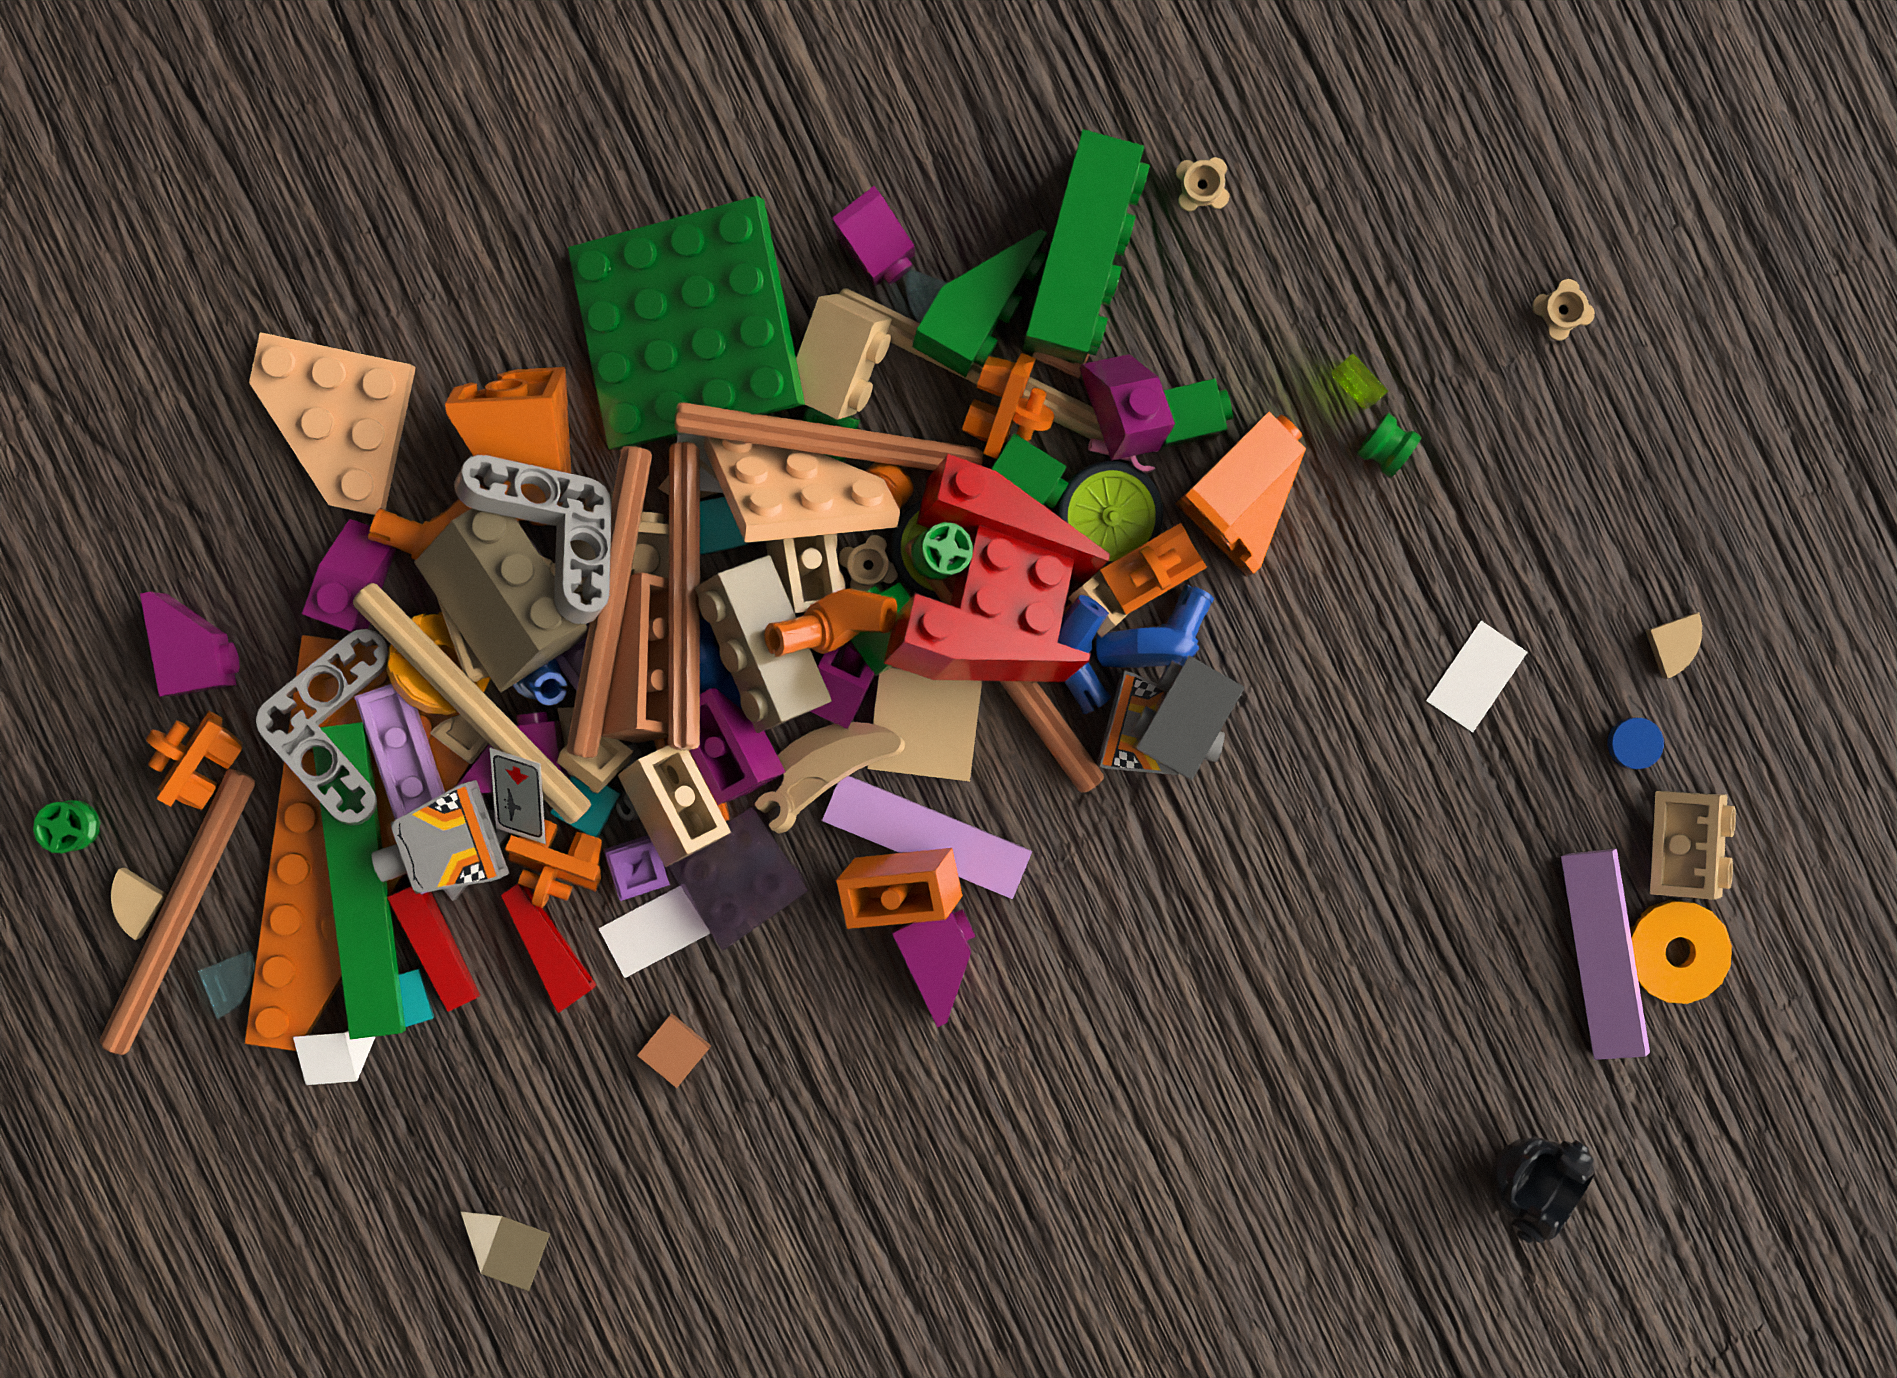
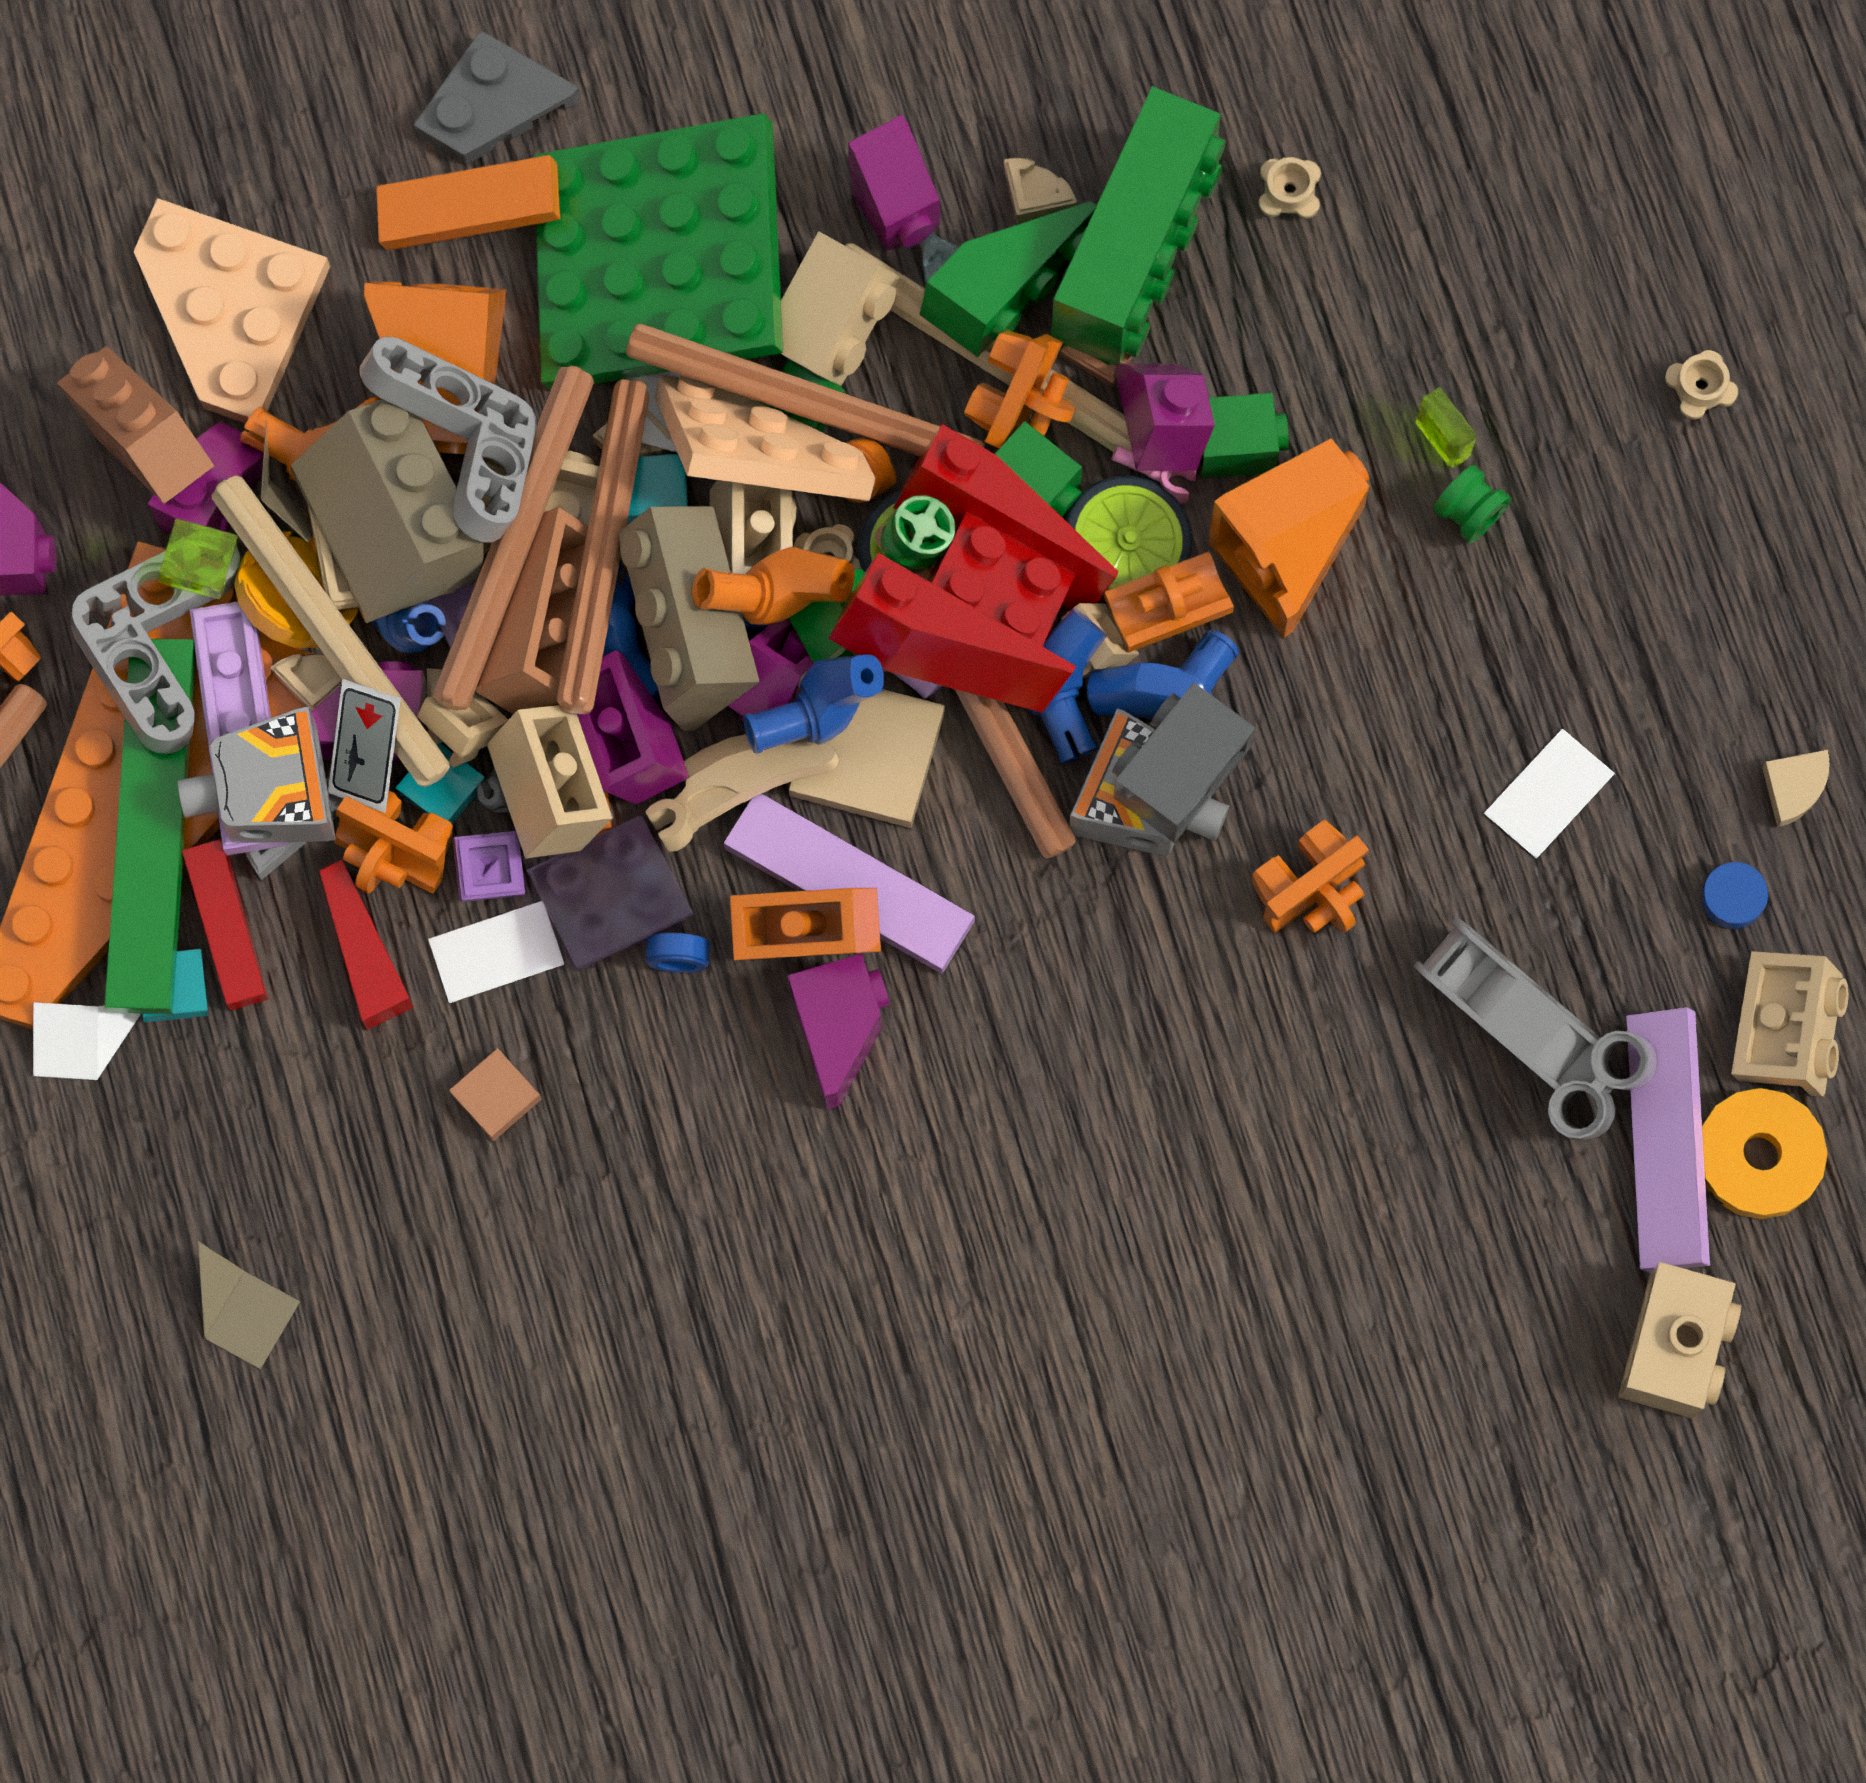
camera: 10 degrees right, 15 degrees down
black helmet [1491,1136,1594,1243] -> none
none -> nougat brick [57,346,214,504]
none -> clear neon green tile [158,518,238,599]
none -> dark tan sticker [261,419,312,543]
none -> orange tile [376,155,560,250]
none -> dark grey wing [414,31,580,165]
none -> blue tile [645,933,711,973]
none -> blue arm [743,654,884,754]
none -> tan tile [1003,158,1077,223]
none -> orange hips [1251,820,1369,934]
none -> light grey piece [1414,916,1657,1139]
none -> tan brick [1618,1262,1741,1419]

